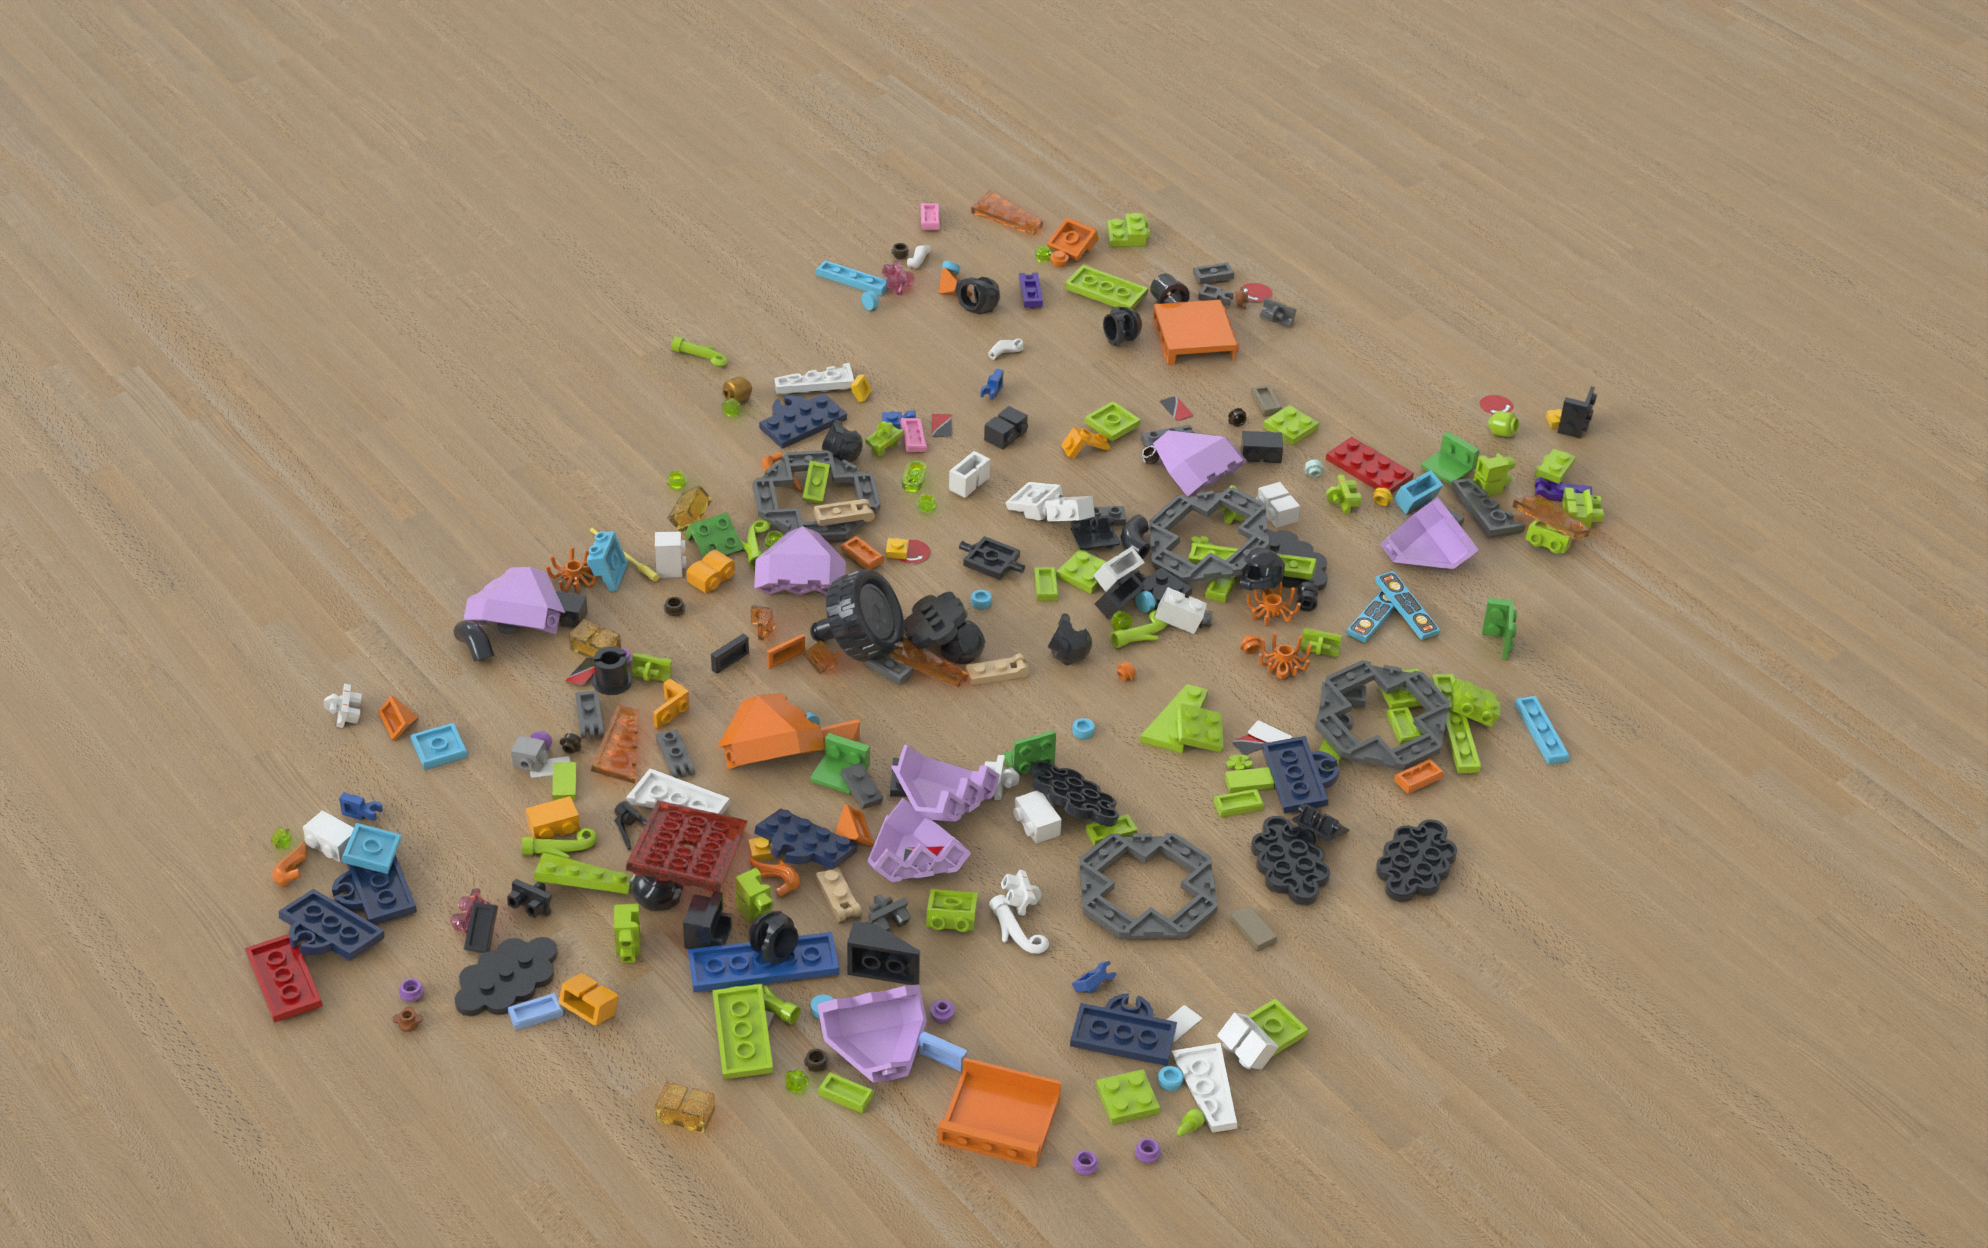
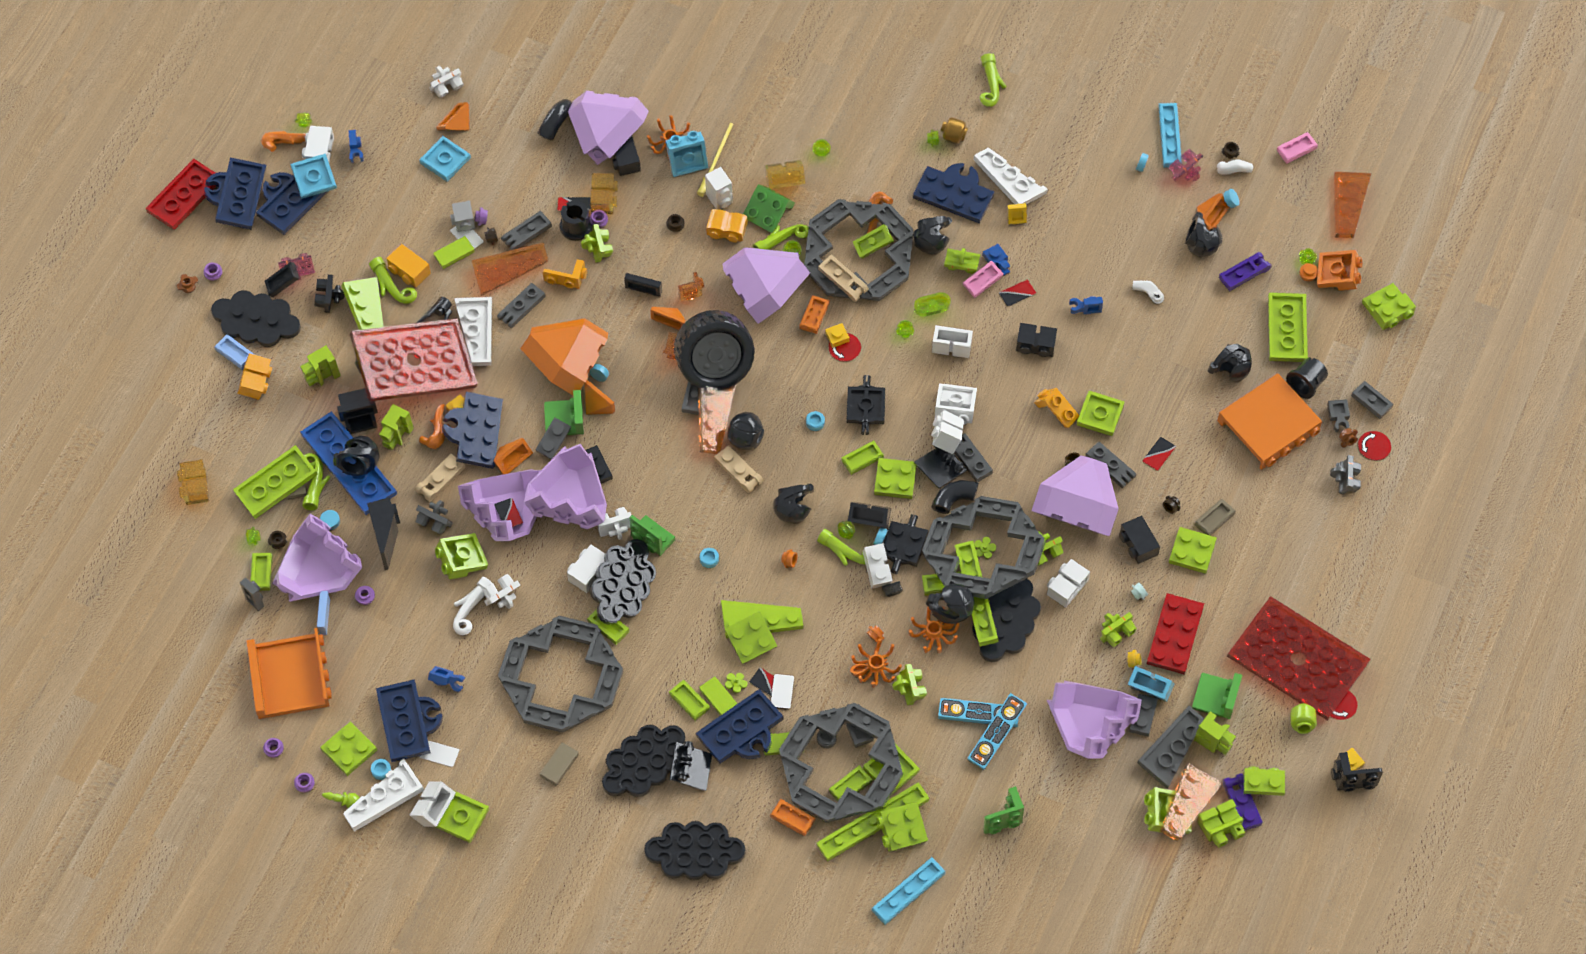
camera: 65 degrees right, 20 degrees up
black plate [904,592,968,649] -> none
white piece [1093,547,1145,592] -> none
black wheel [1296,582,1318,612] -> none
none -> dark grey plate [240,577,264,611]
none -> clear red plate [1227,596,1371,721]

